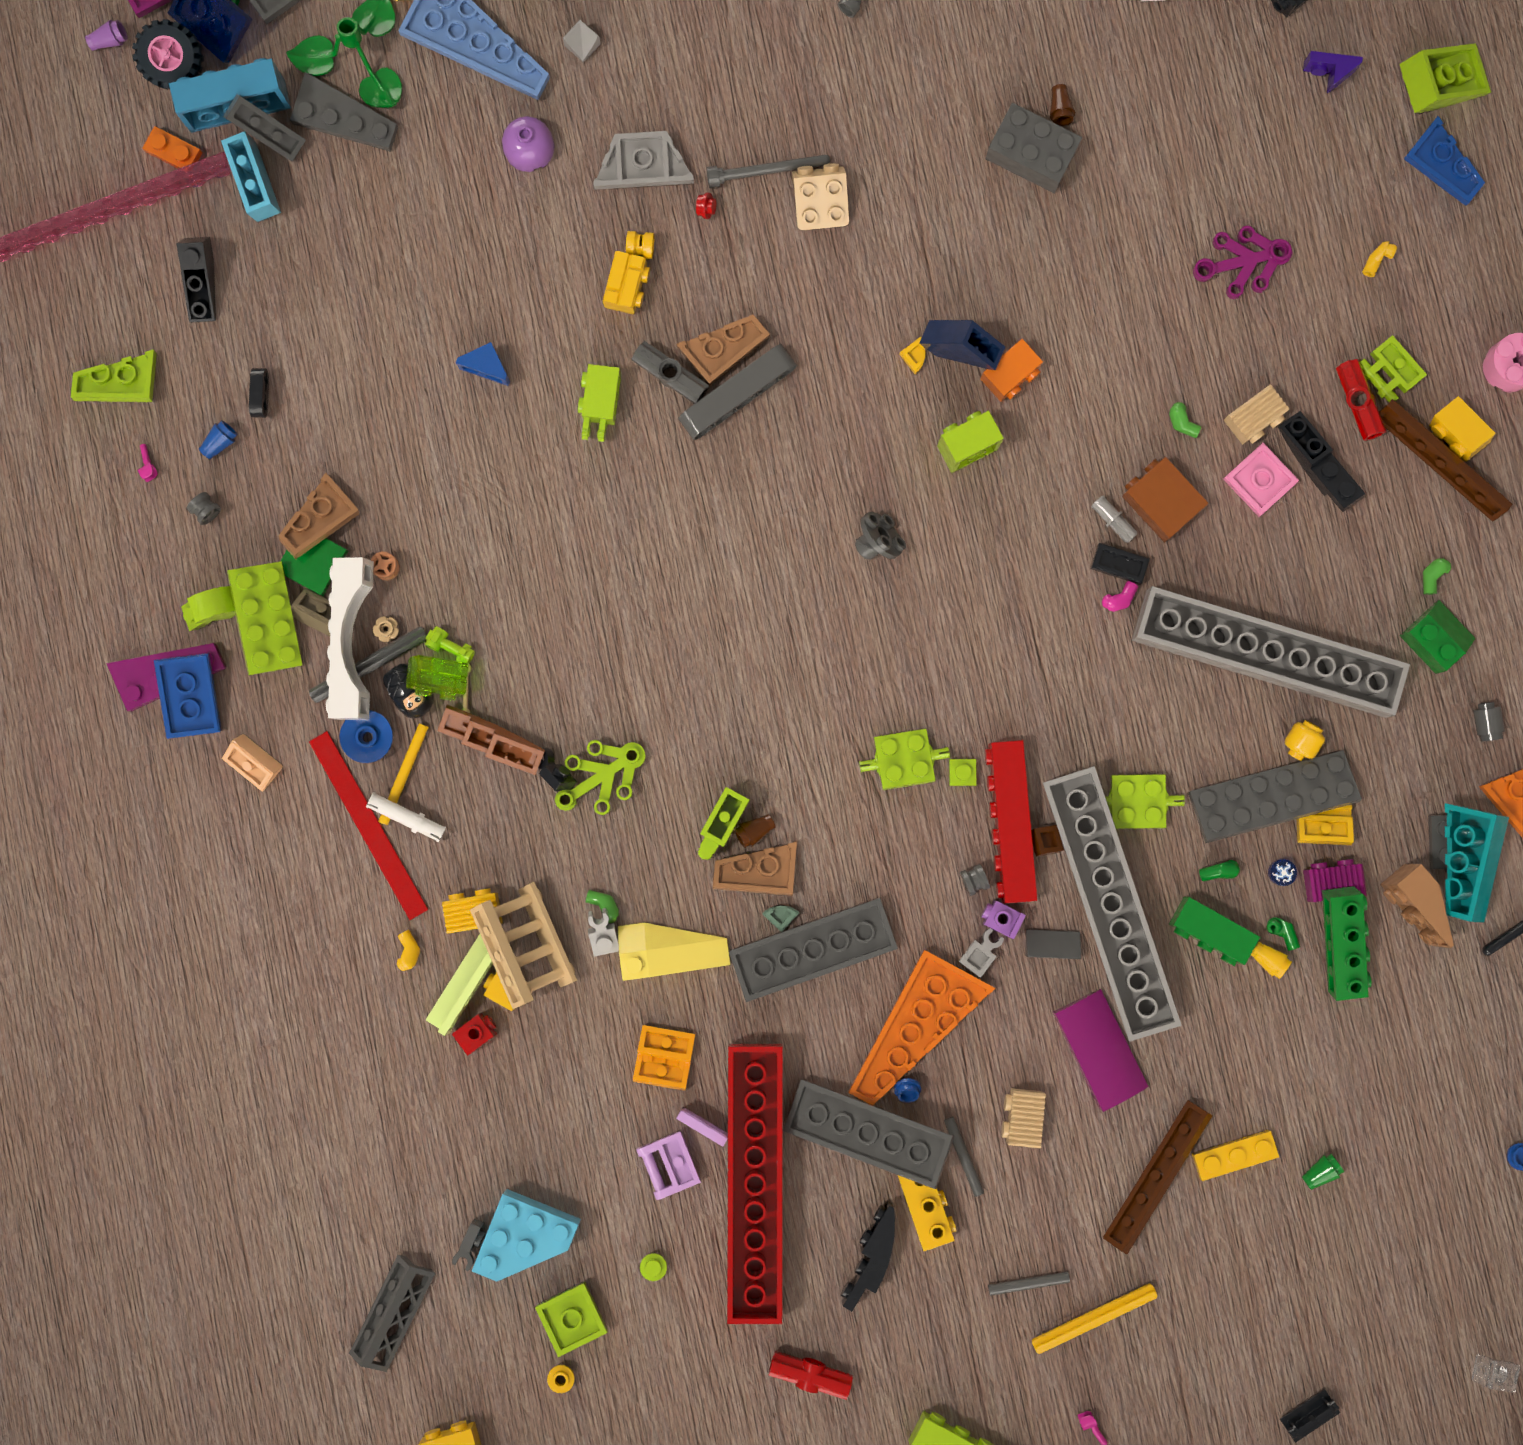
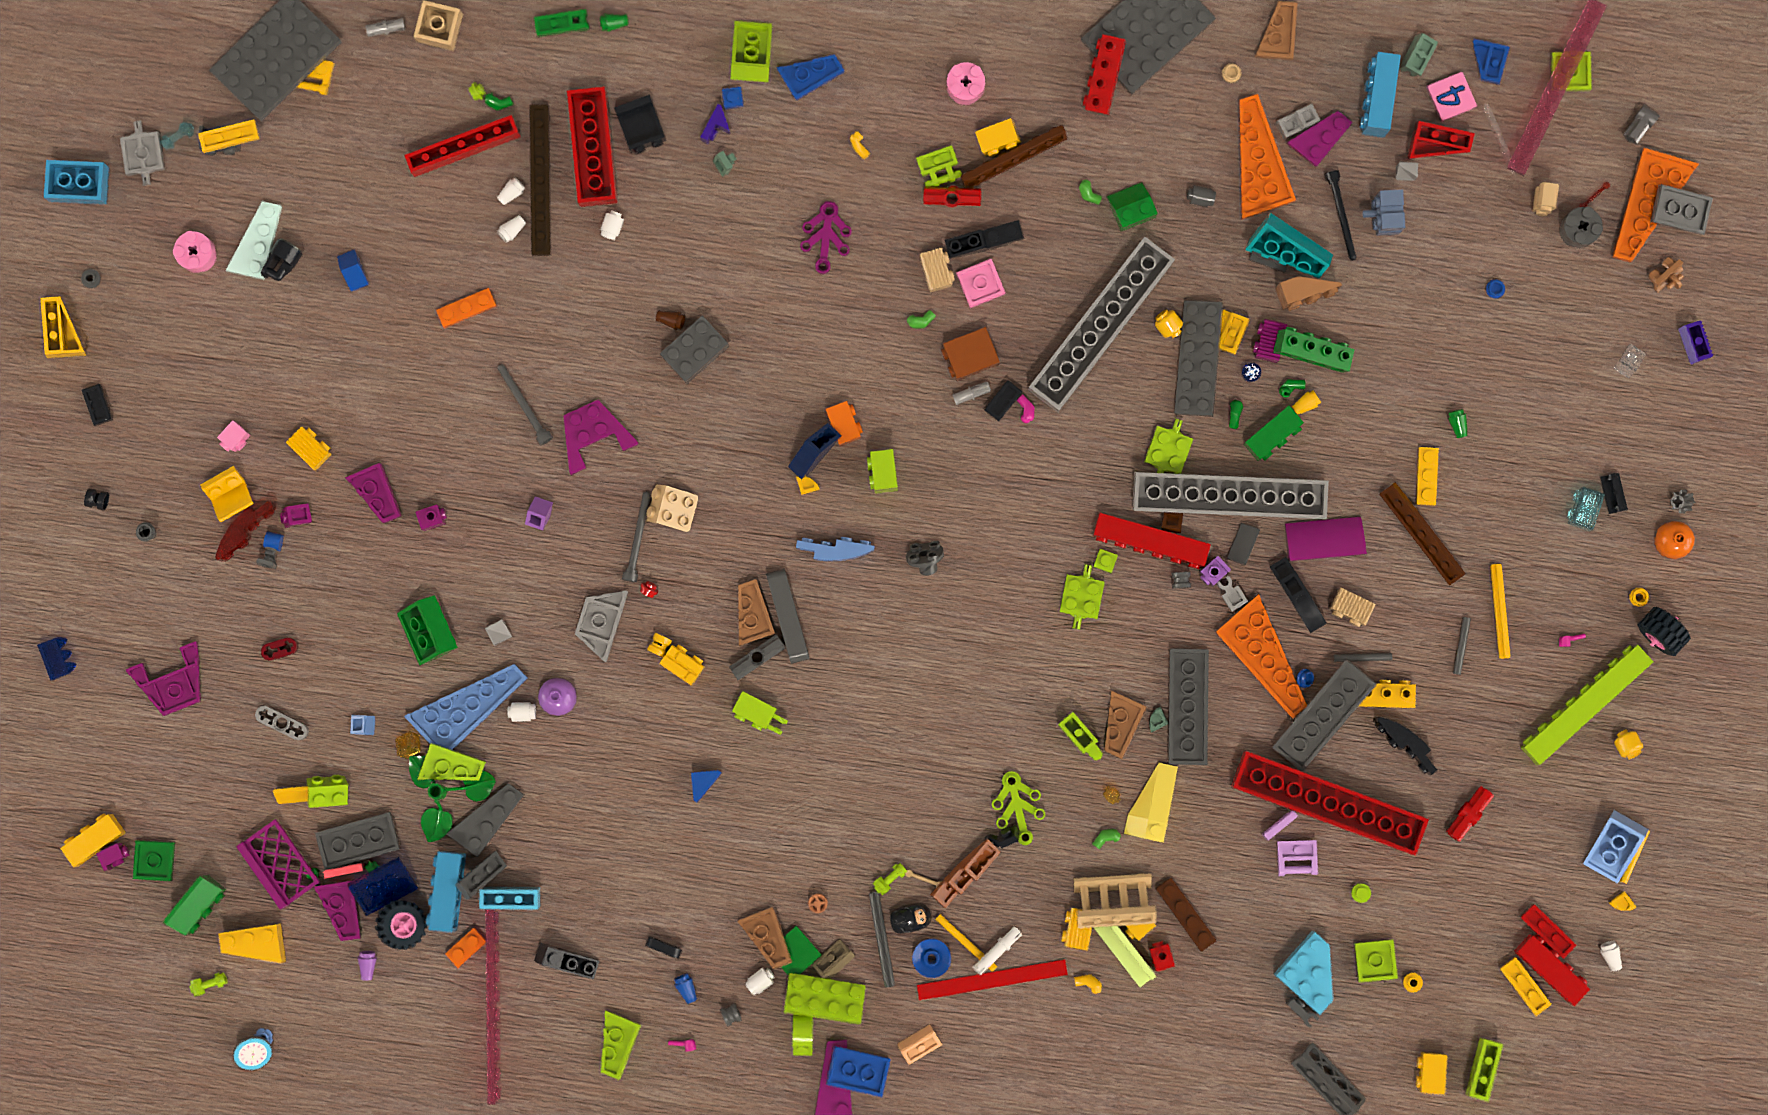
camera: 70 degrees left, 0 degrees up
white arch [326,557,374,720] -> none
tan plate [373,616,399,642] -> none
clear neon green brick [406,655,469,700] -> none
plate [588,908,619,957] -> none
light orange slope [633,1025,695,1091] -> none
reddish brown cone [734,814,776,848] -> none
none -> lime wing [417,742,486,780]
none -> white brick [508,702,536,722]
none -> medium lavender brick [525,497,553,530]
none -> magenta wing [563,400,639,476]
none -> sand green tile [713,151,737,177]
none -> blue plate [722,87,744,109]
none -> white brick [745,967,775,995]
none -> medium blue slope [796,537,875,561]
none -> clear yellow plate [1103,786,1121,805]
none -> reddish brown plate [1155,877,1217,952]
none -> black slope [1270,557,1327,634]
none -> clear light blue brick [1567,487,1605,532]

